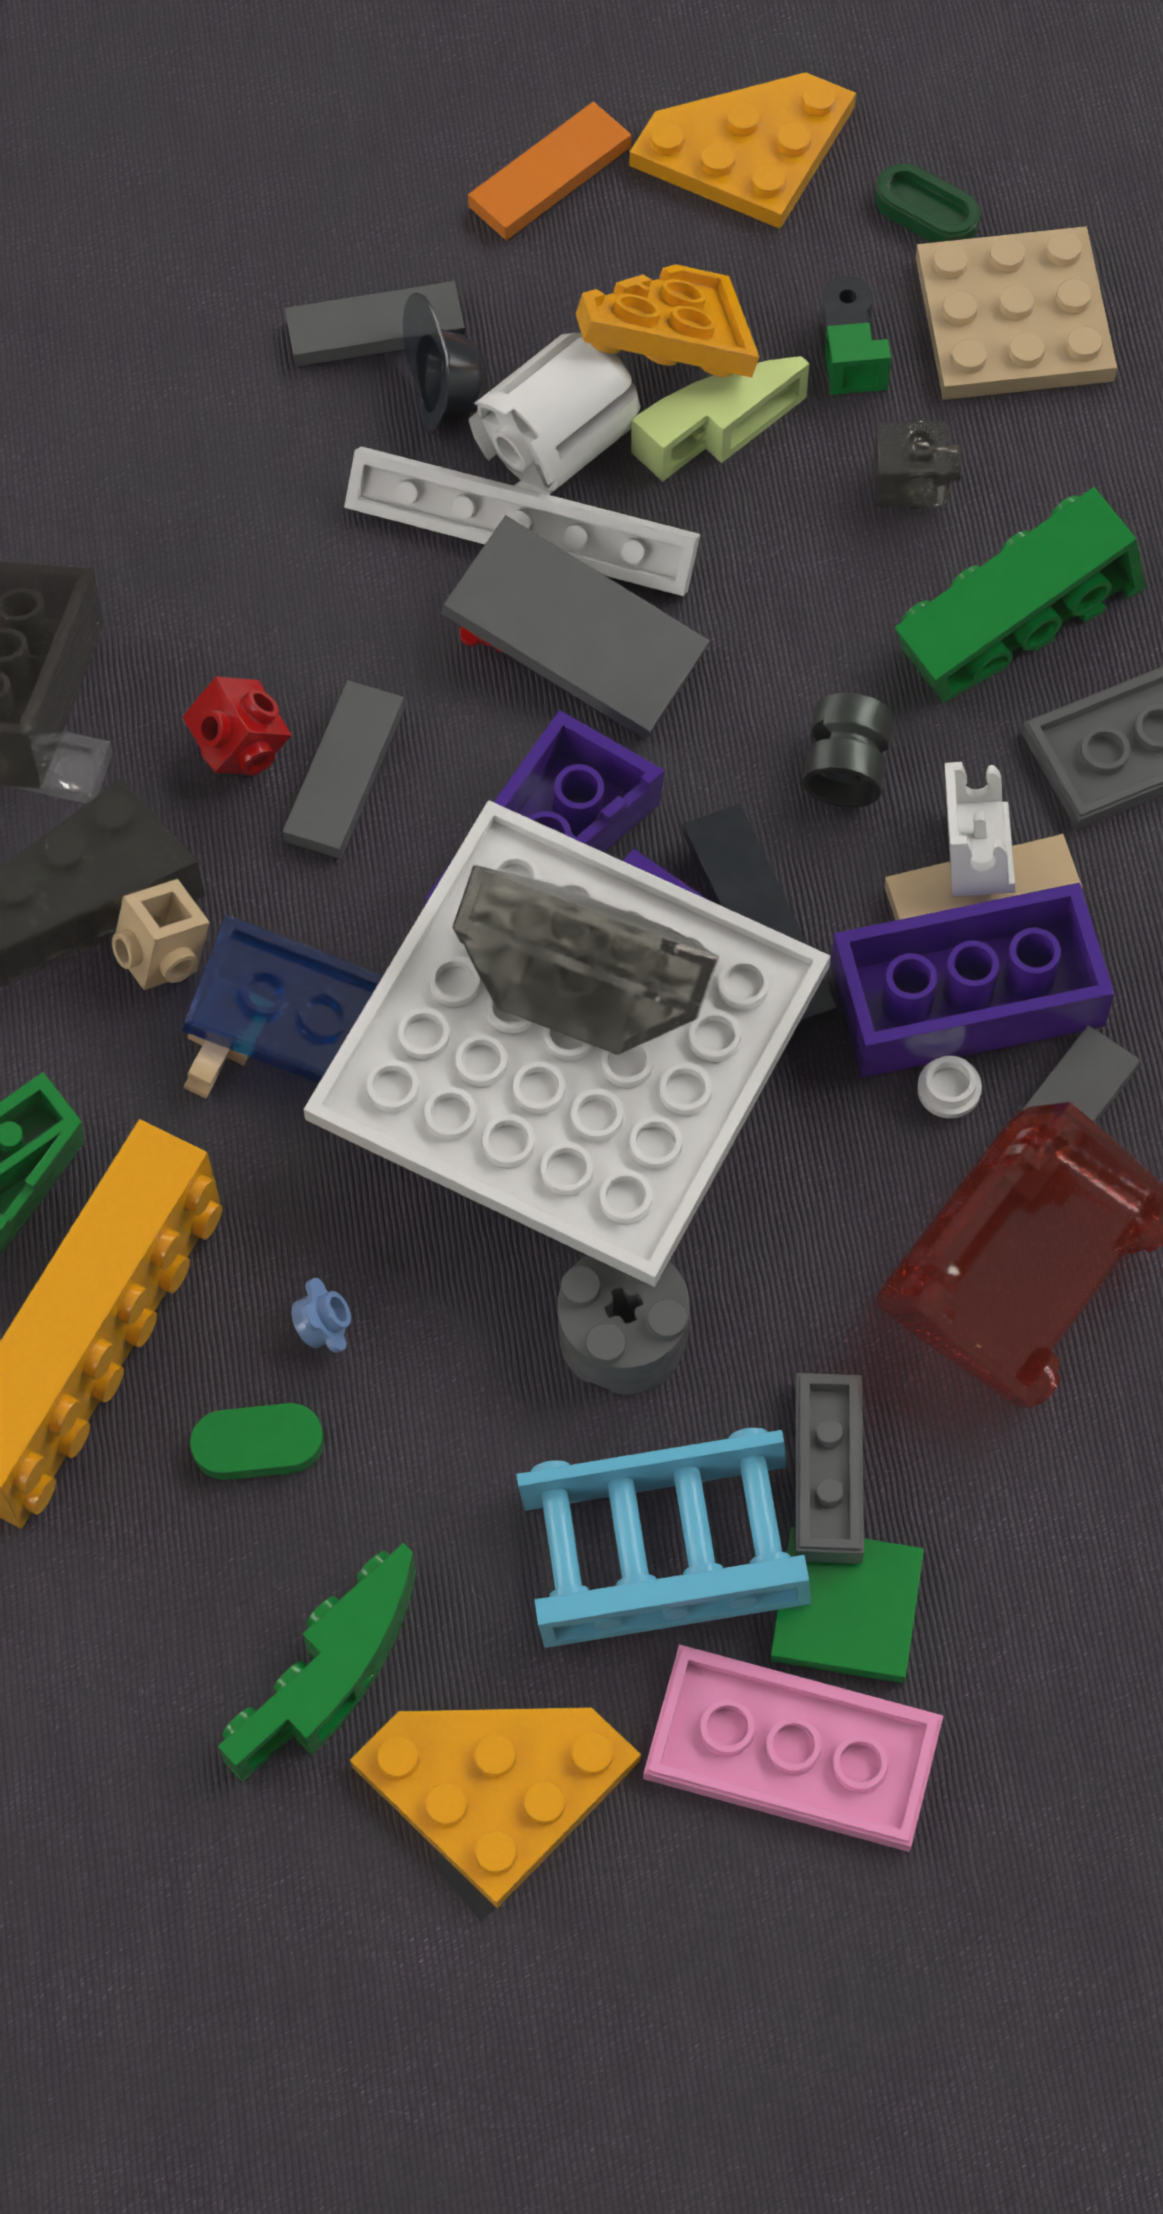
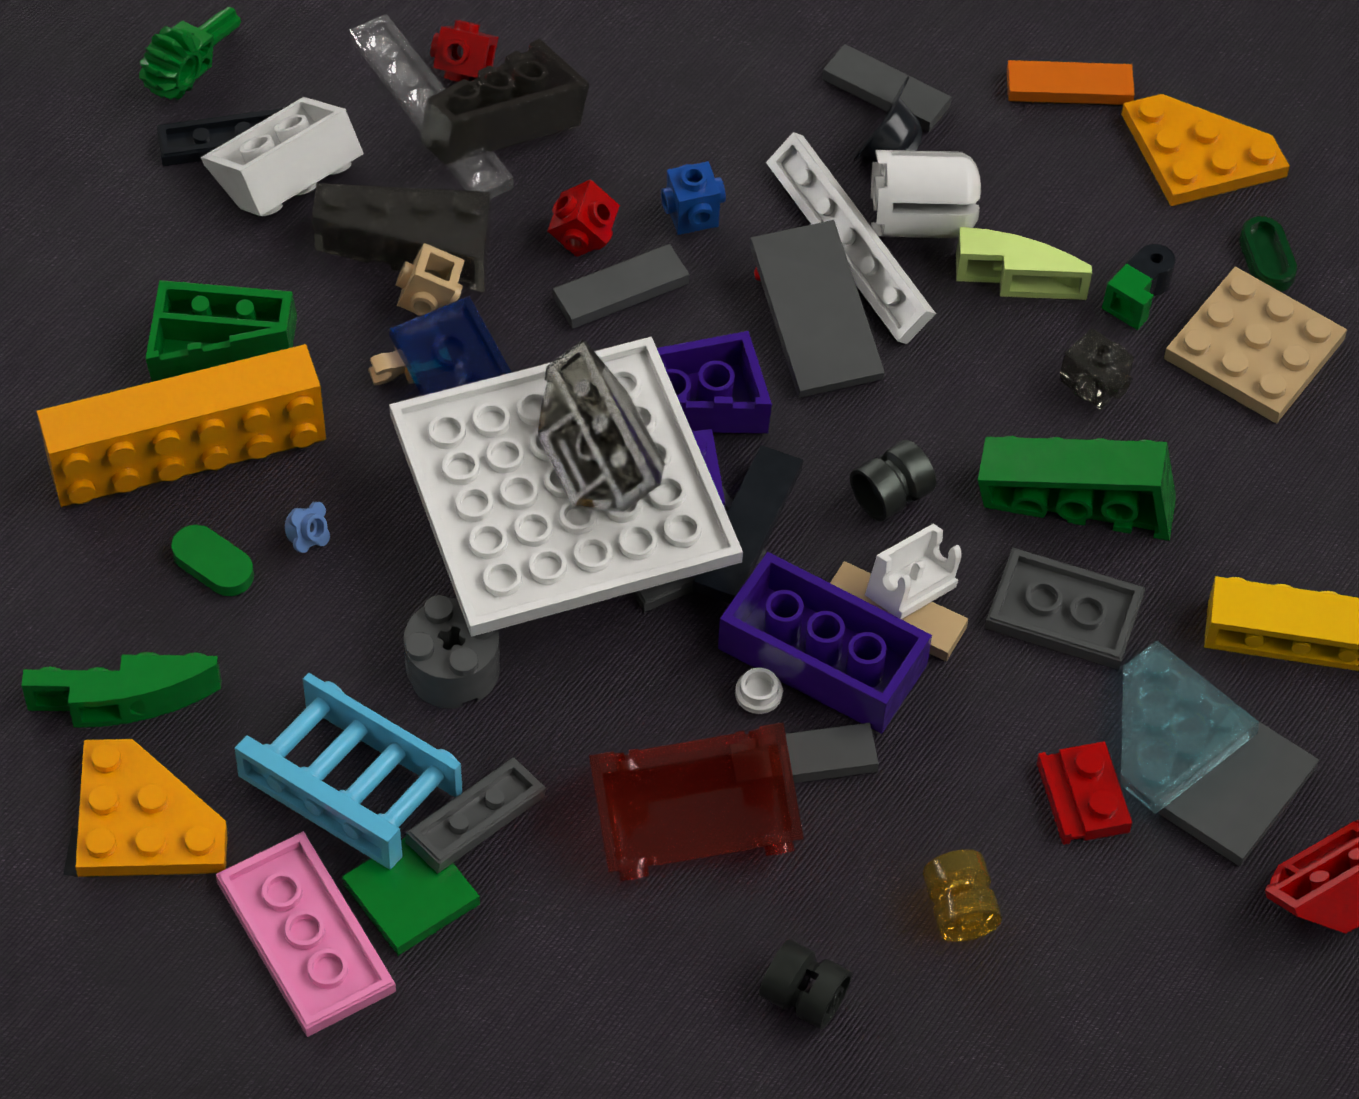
camera: 40 degrees right, 10 degrees down
light orange plate [576,264,760,378] -> none
none -> blue brick [661,161,726,235]

